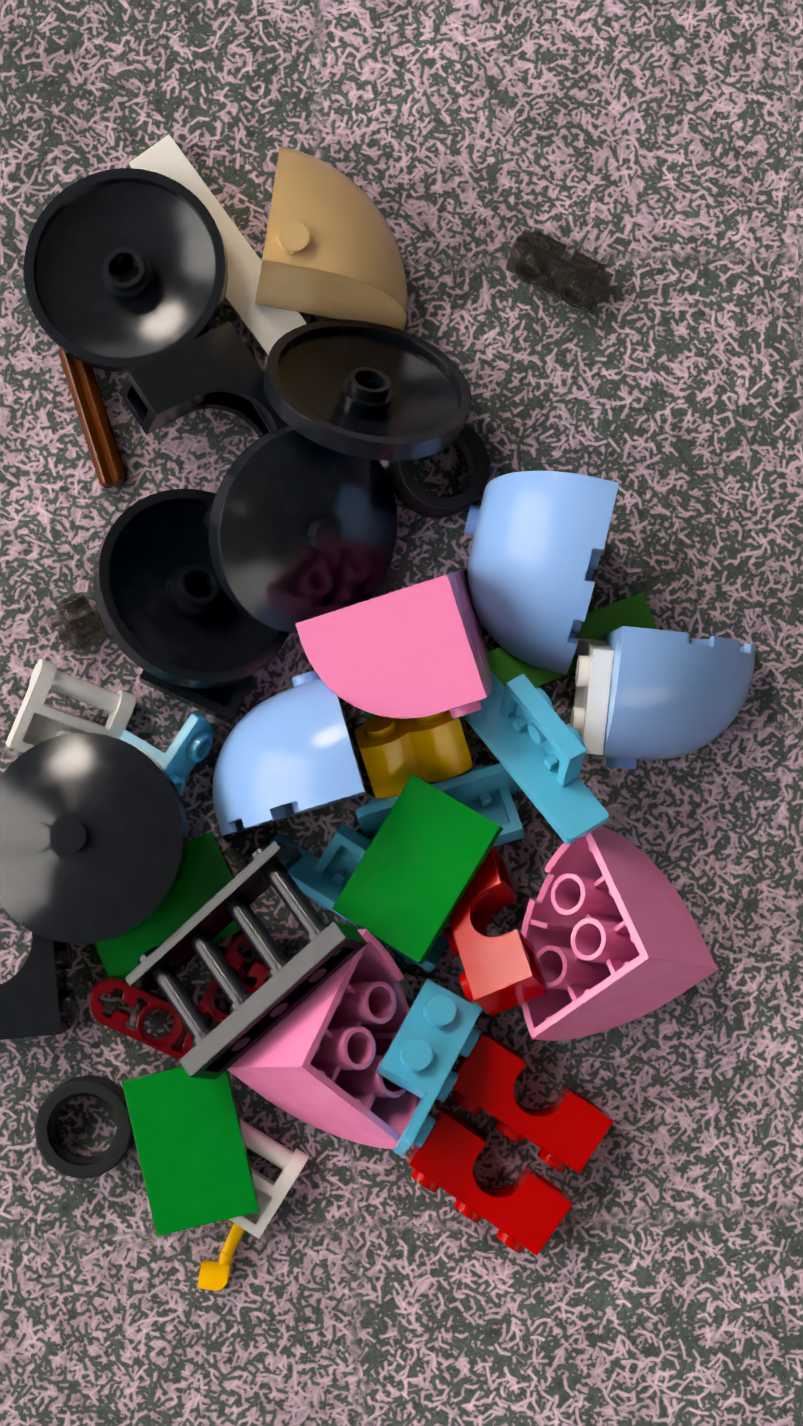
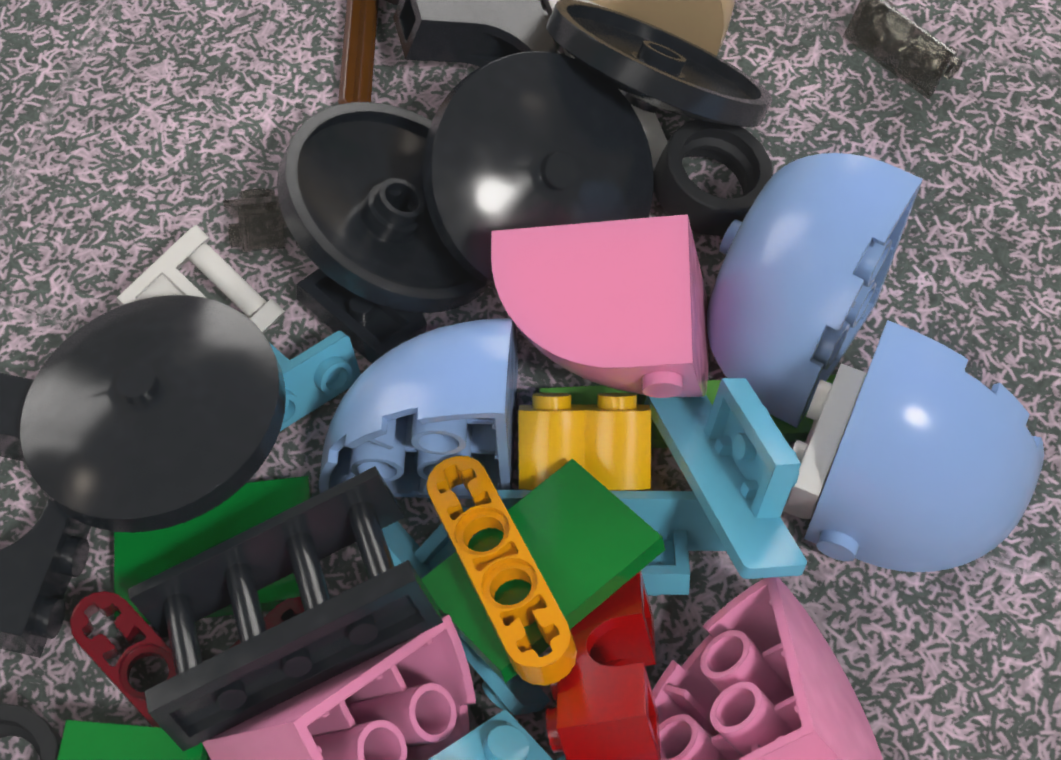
camera: 20 degrees right, 25 degrees down
none -> light orange beam [426,456,577,686]

